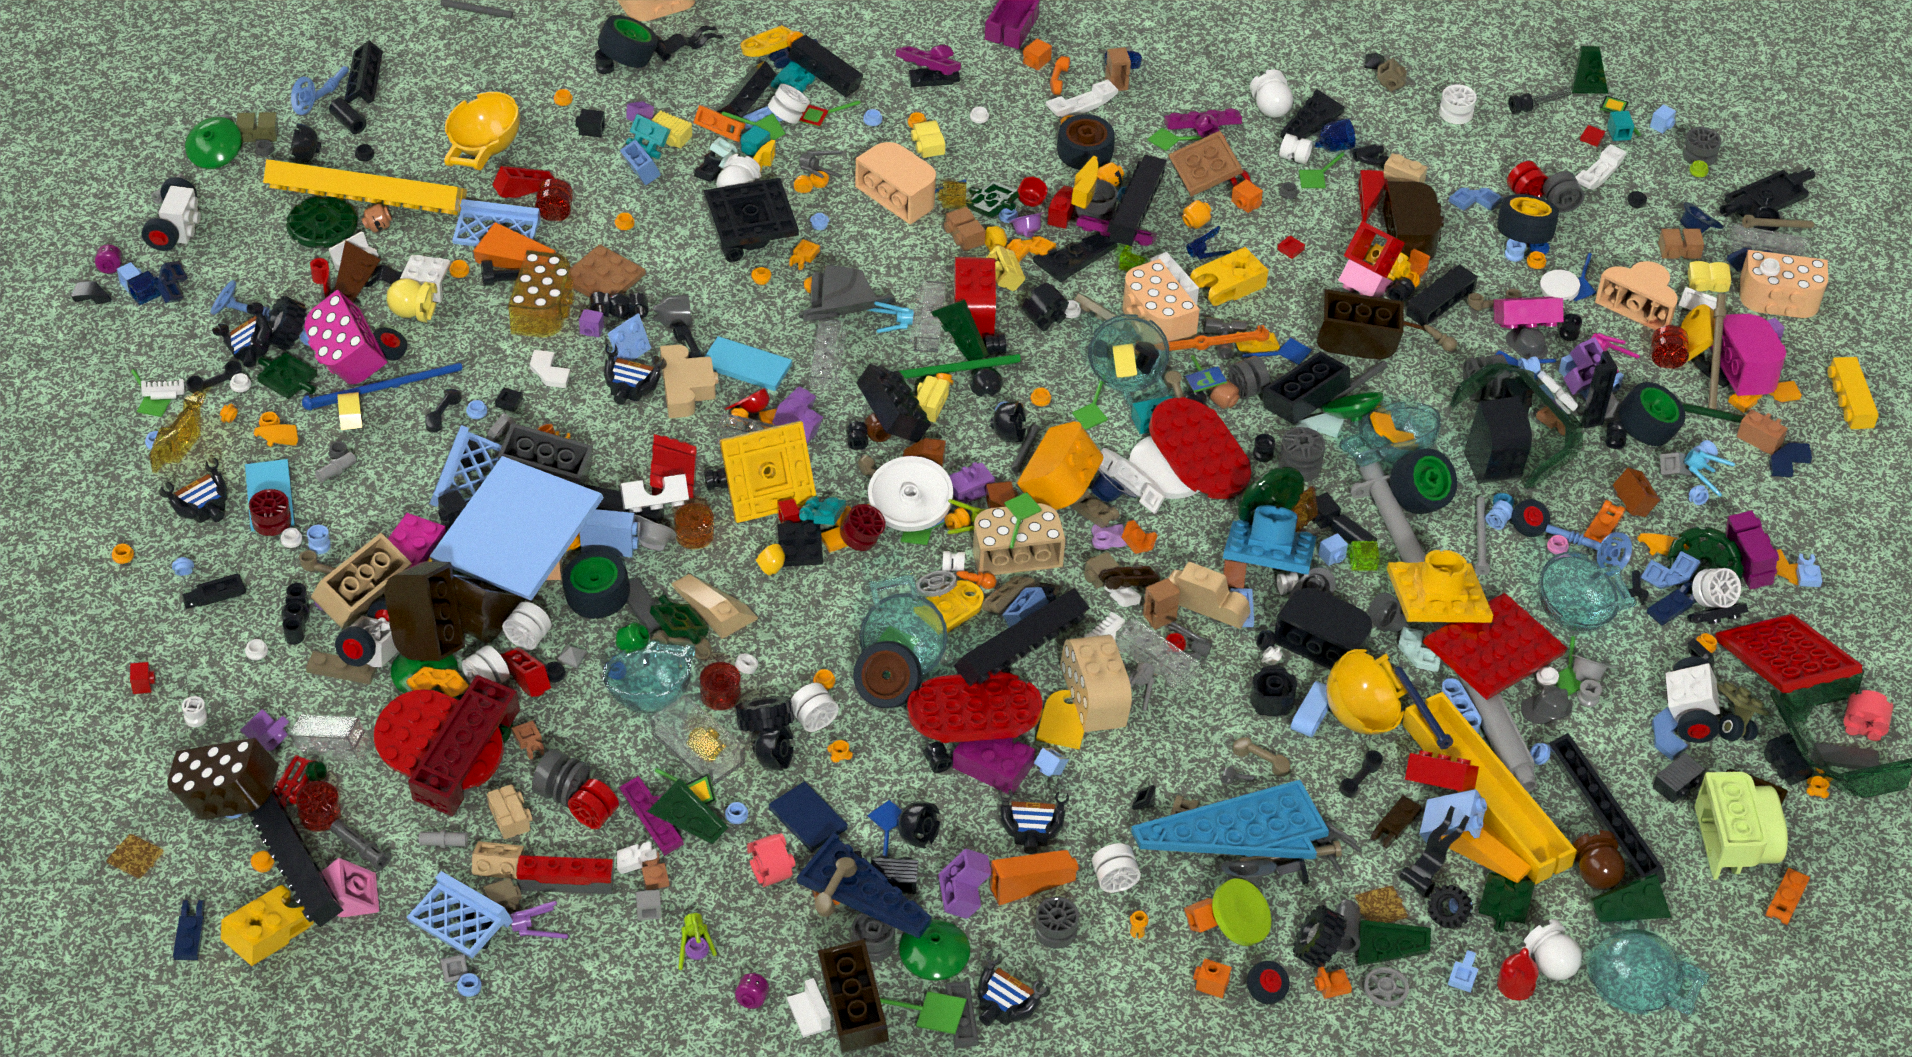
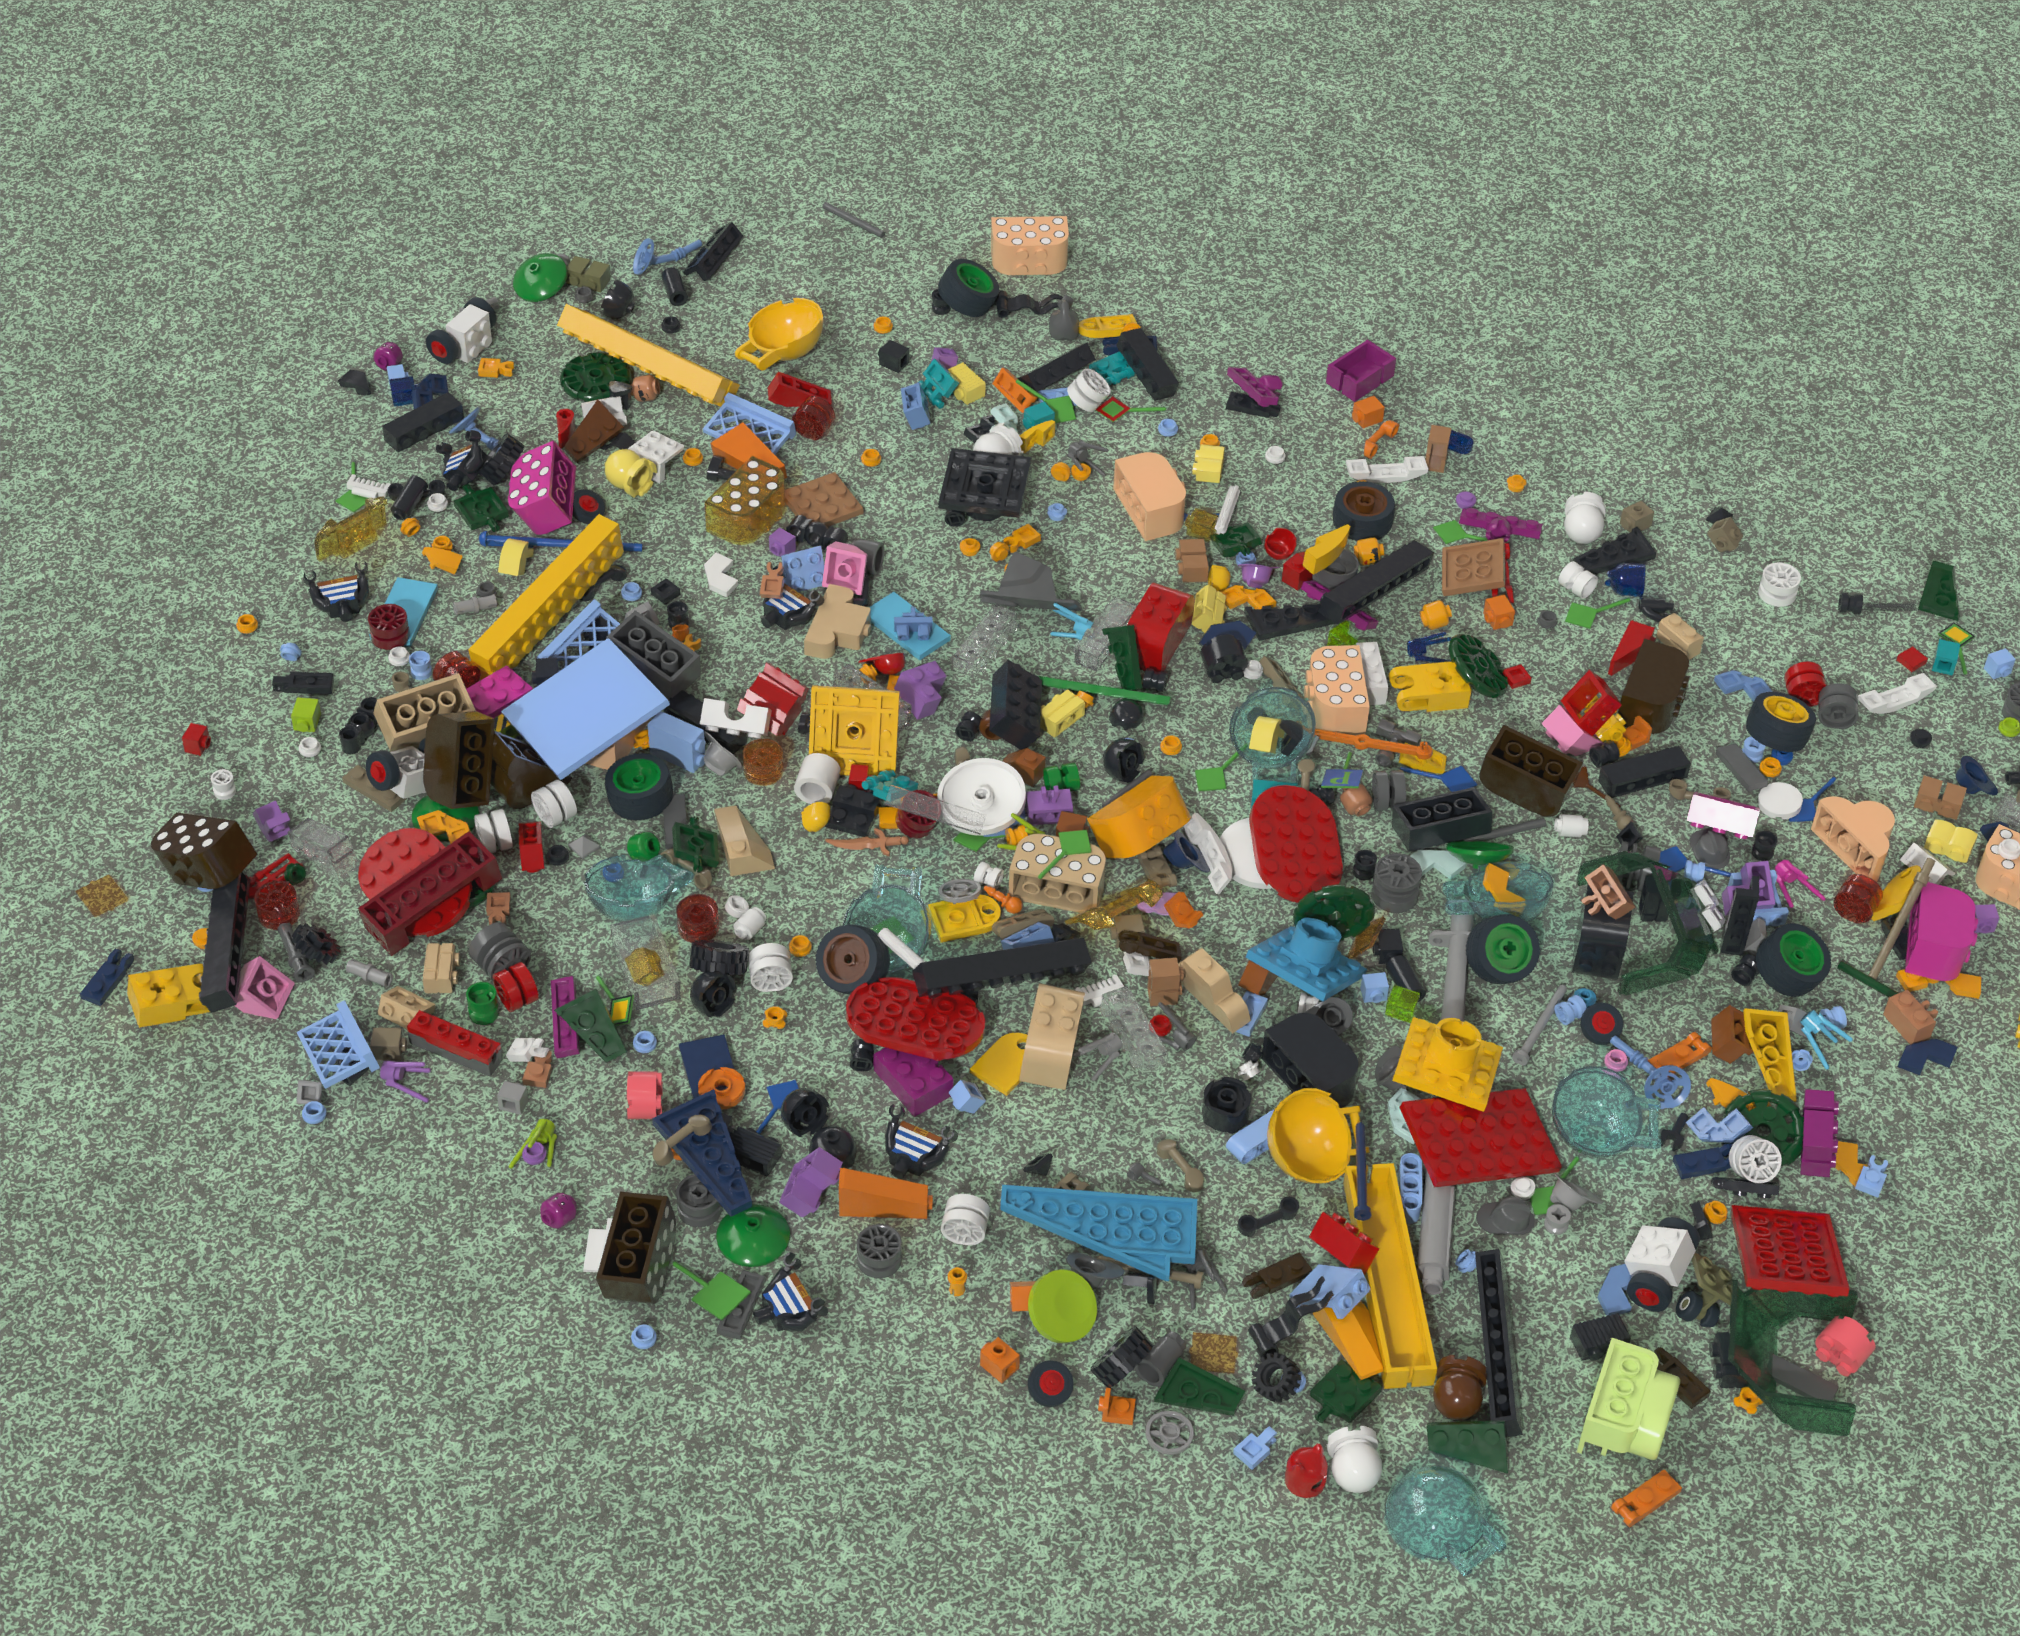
camera: 25 degrees right, 0 degrees up
none -> lime brick [291,697,321,732]
none -> black gear [292,923,341,965]
none -> black brick [382,392,464,452]
none -> black brick [390,475,428,520]
none -> clear red wheel [433,651,481,689]
none -> green wheel [466,982,499,1025]
none -> yellow piece [468,514,624,680]
none -> light orange plate [478,358,514,378]
none -> black tile [609,381,633,410]
none -> black wheel [667,601,689,629]
none -> orange tile [698,1067,745,1109]
none -> white brick [733,907,766,940]
none -> nougat plate [760,562,785,599]
none -> white piece [794,753,840,804]
none -> black cylinder [809,1126,857,1172]
none -> bright pink slope [822,541,867,595]
none -> nougat piece [825,828,909,856]
none -> white axle [878,928,925,969]
none -> clear piece [885,785,986,835]
none -> medium blue hips [894,606,932,641]
none -> light orange plate [989,542,1009,562]
none -> green wheel [1043,762,1080,792]
none -> dark grey piece [1049,295,1079,341]
none -> clear yellow piece [1064,879,1163,930]
none -> dark blue tile [1198,621,1256,650]
none -> white axle [1214,485,1240,535]
none -> dark green plate [1448,634,1508,698]
none -> medium lavender plate [1456,492,1476,509]
none -> light orange plate [1507,474,1527,492]
none -> white brick [1554,814,1588,837]
none -> nougat brick [1581,864,1636,919]
none -> black slope [1616,822,1643,852]
none -> dark tan brick [1620,501,1654,532]
none -> dark grey tile [1716,743,1768,792]
none -> yellow wedge [1743,1008,1797,1102]

